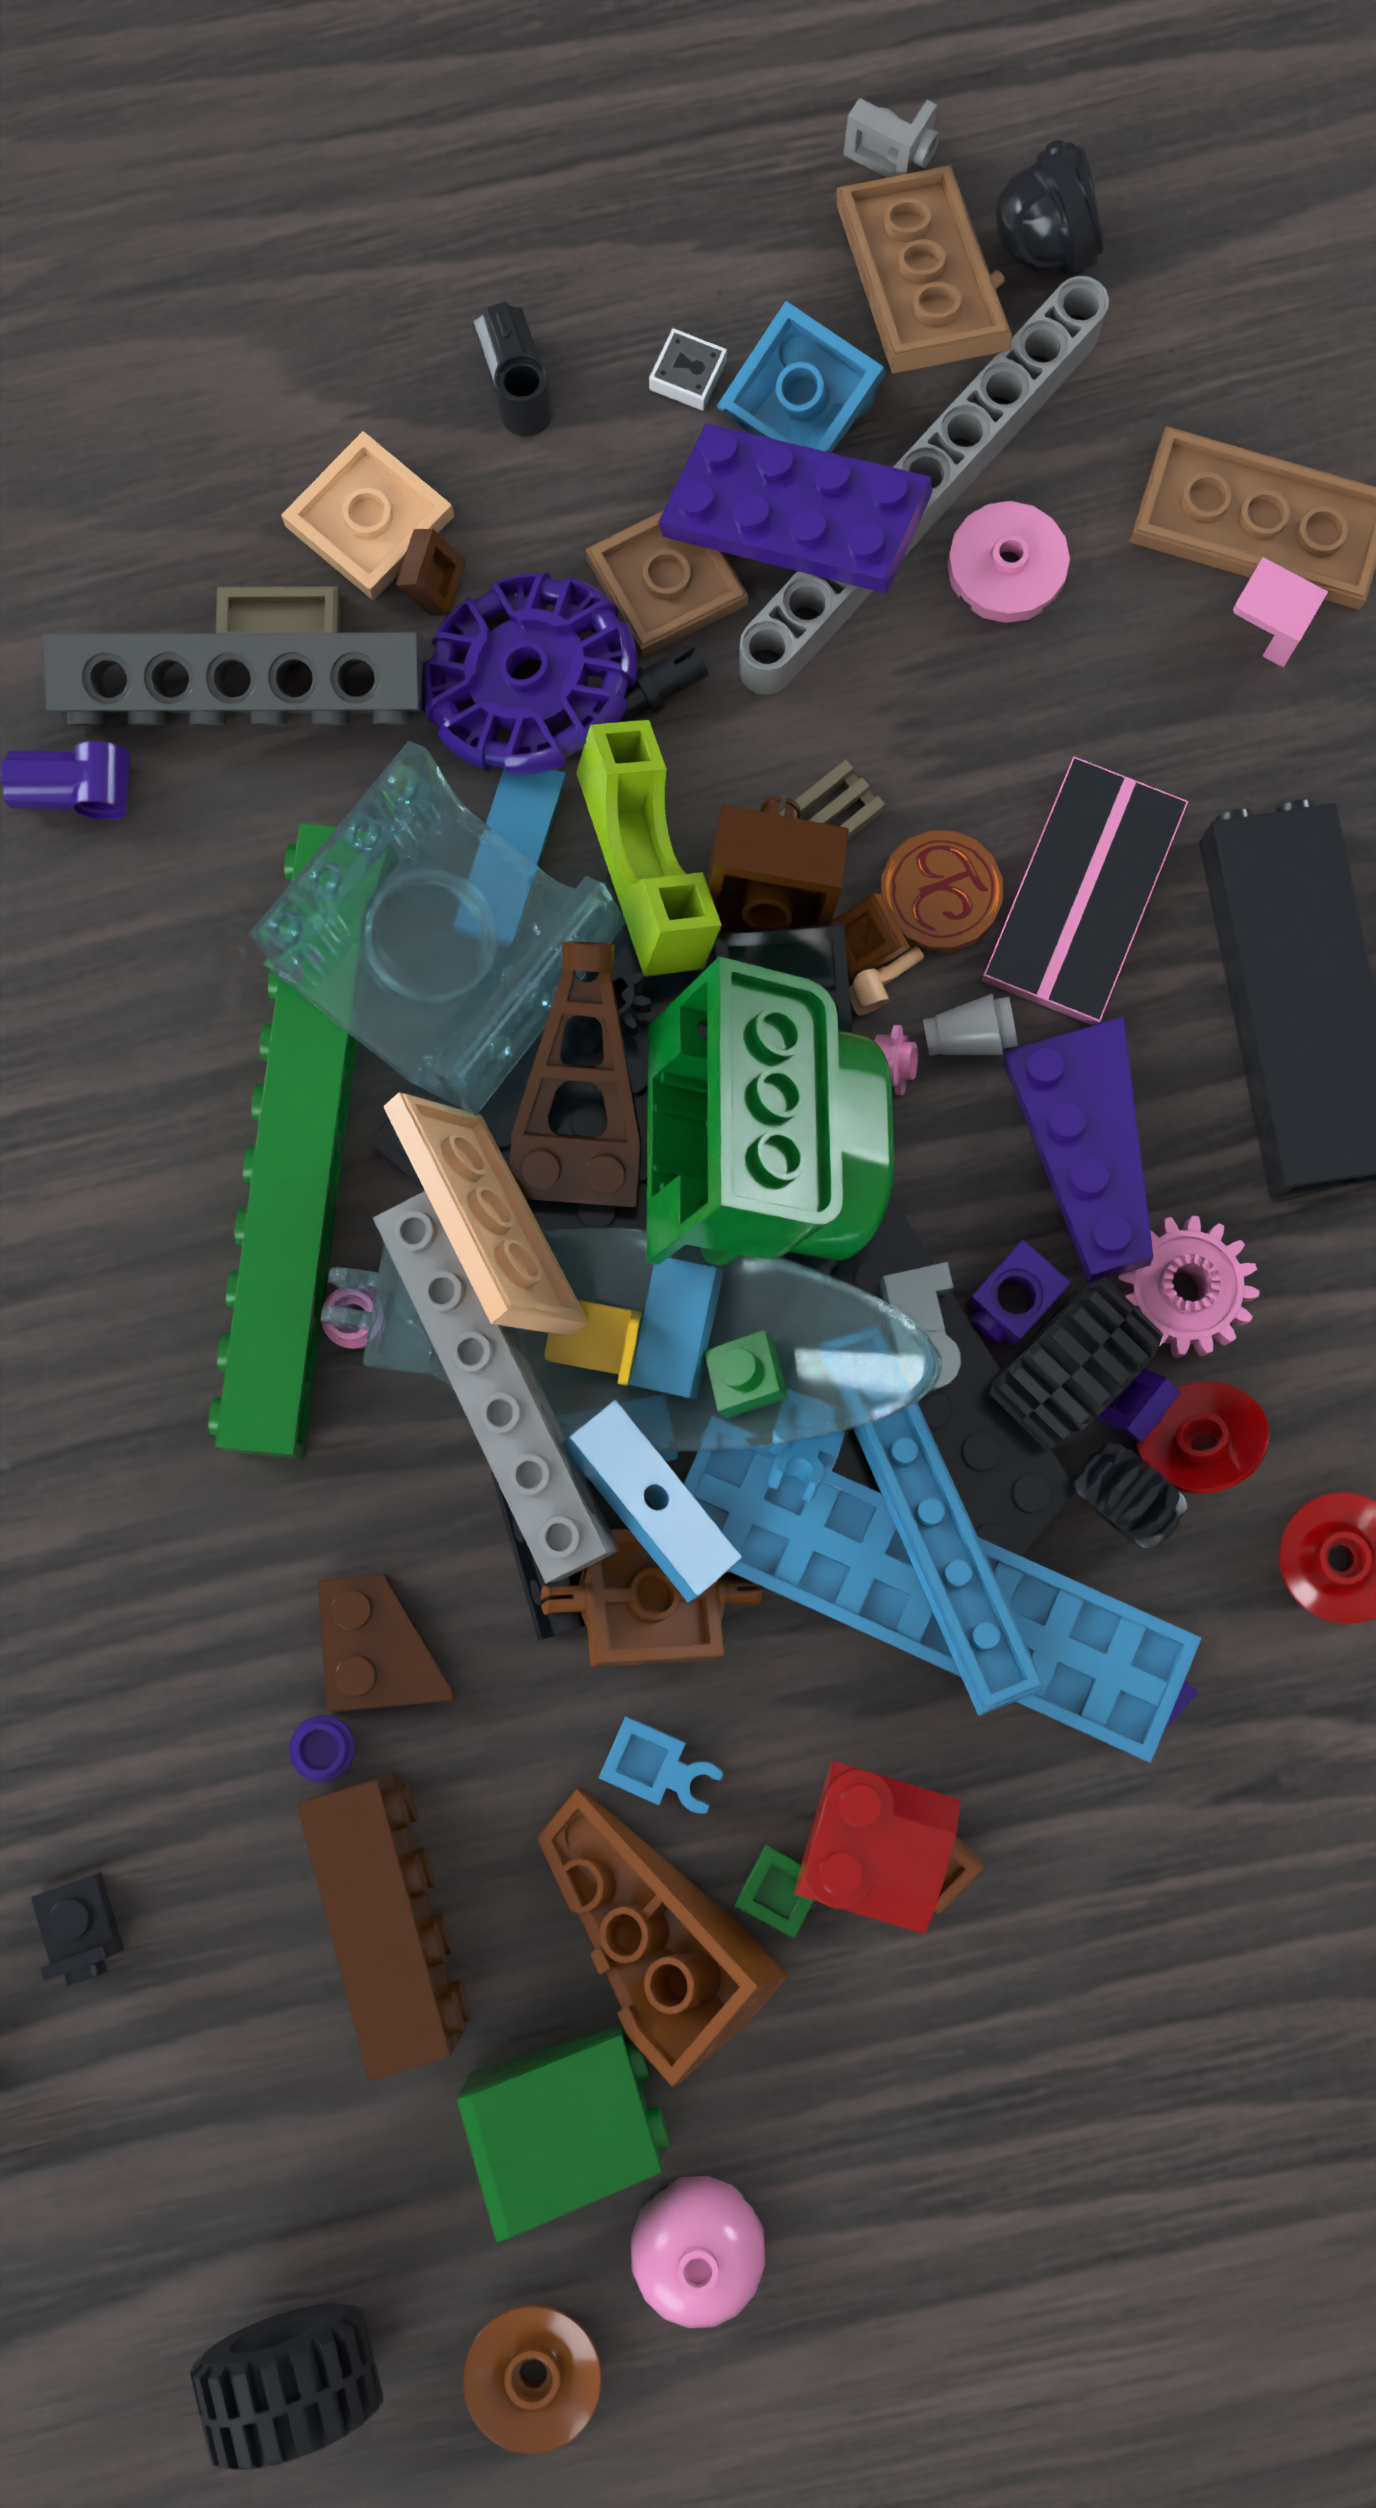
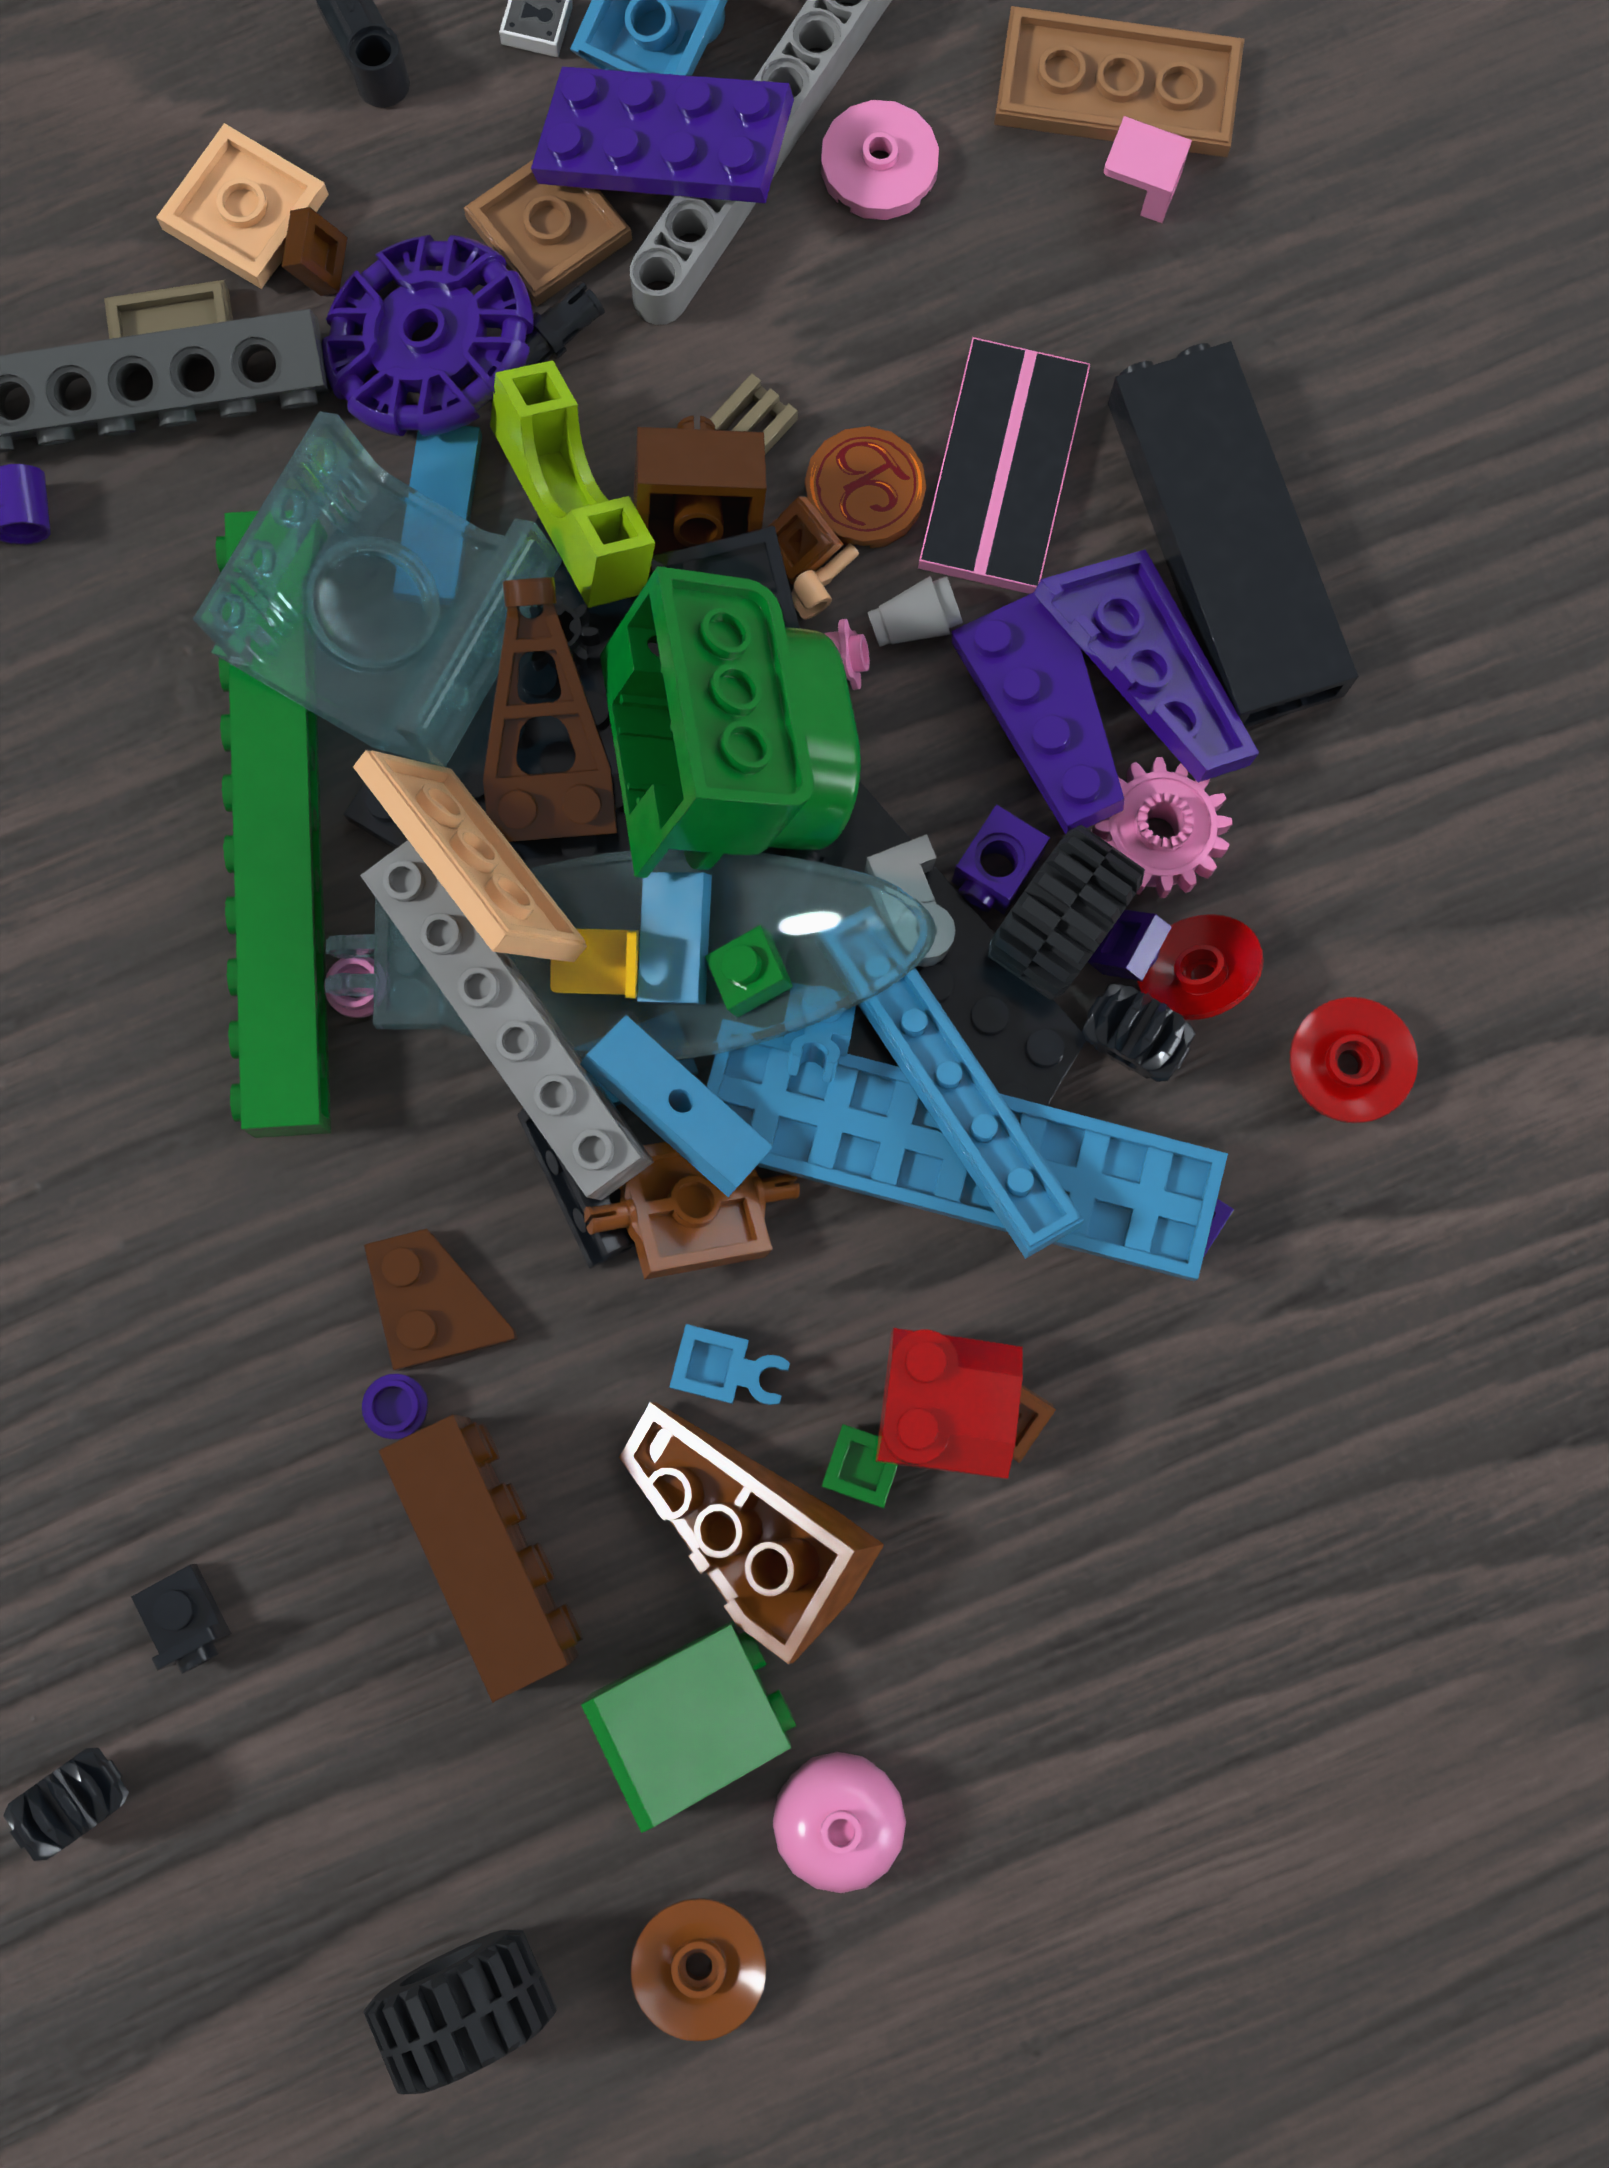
camera: 15 degrees left, 0 degrees up
none -> dark purple wing [1034,549,1259,783]

